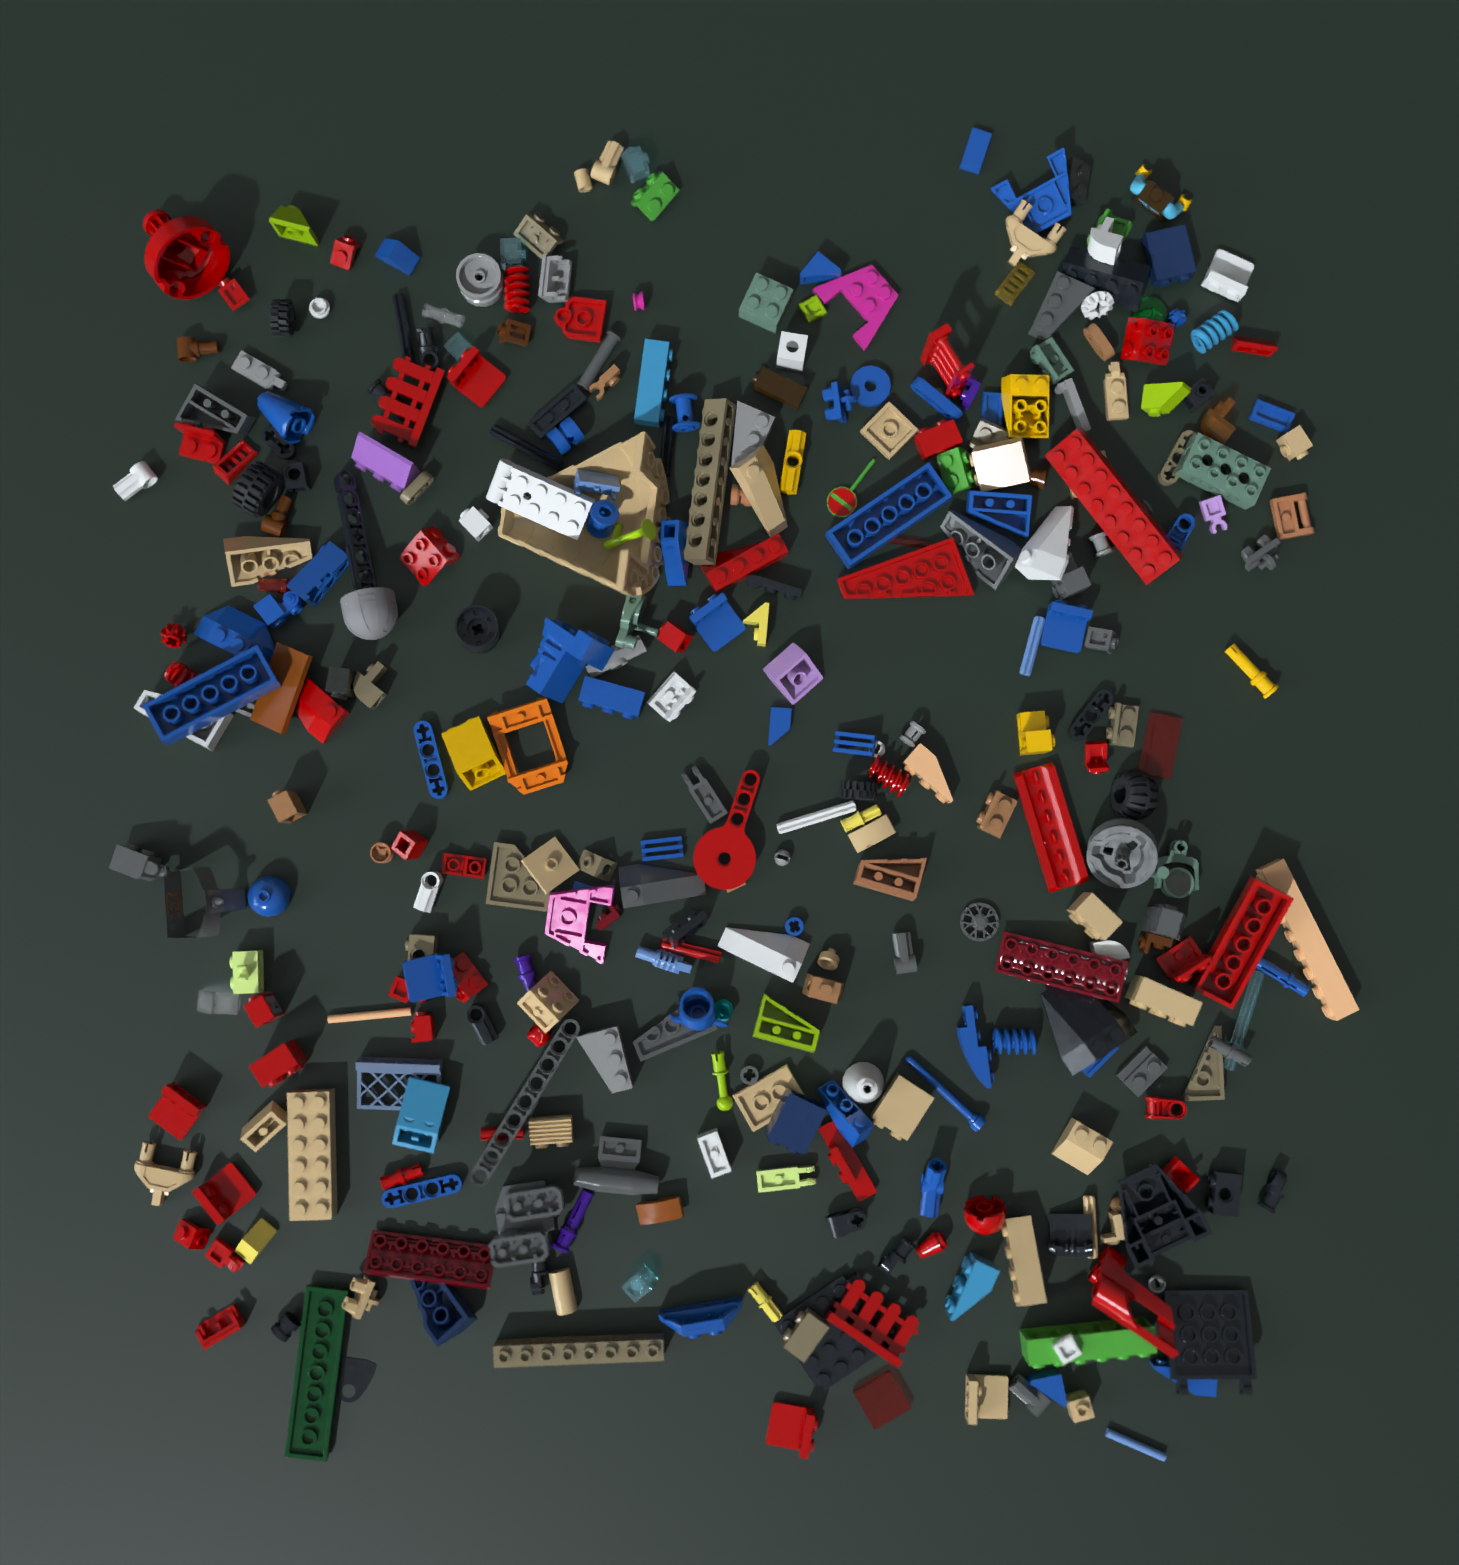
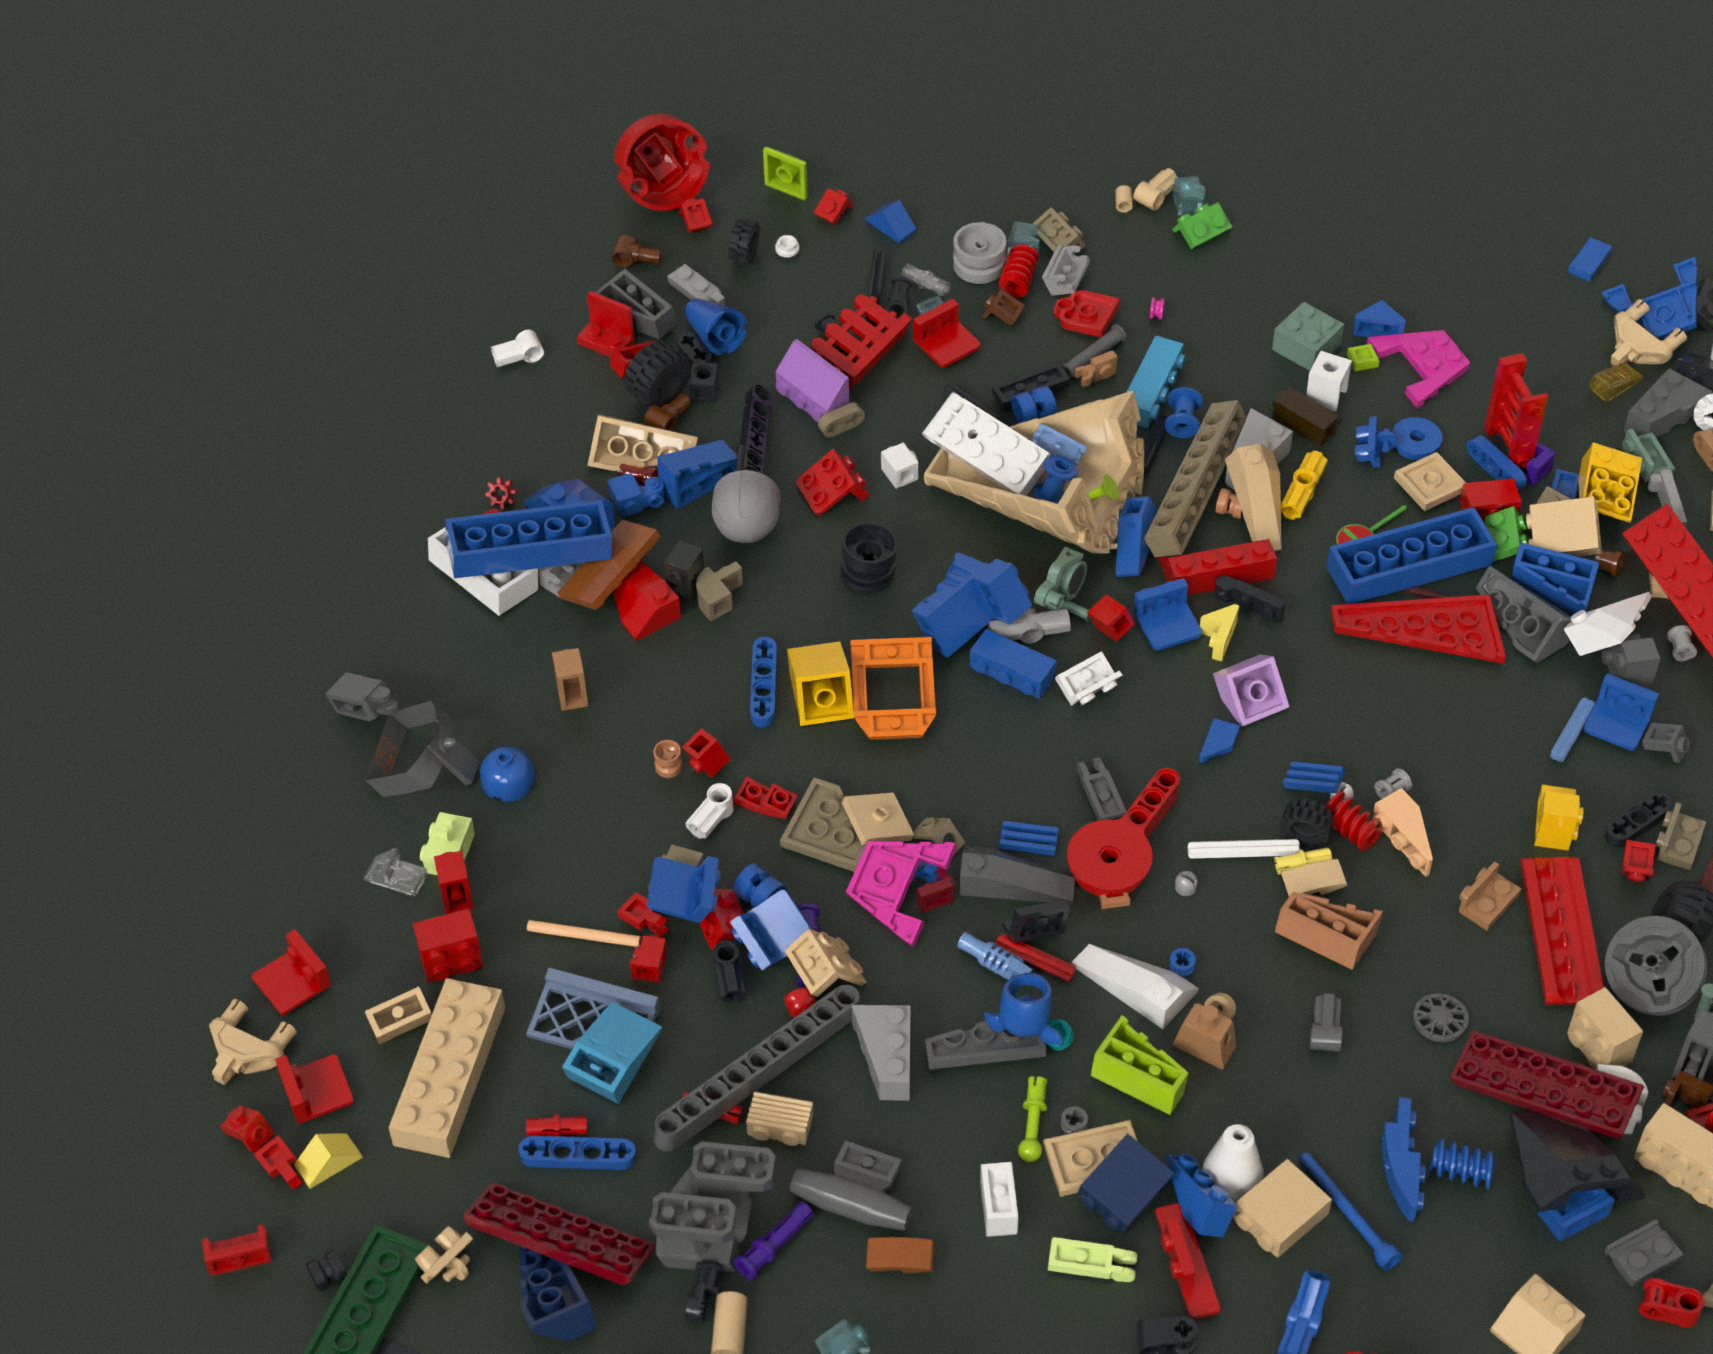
camera: 20 degrees right, 35 degrees down
none -> bracket [730,890,813,970]
none -> blue wheel [733,863,787,908]

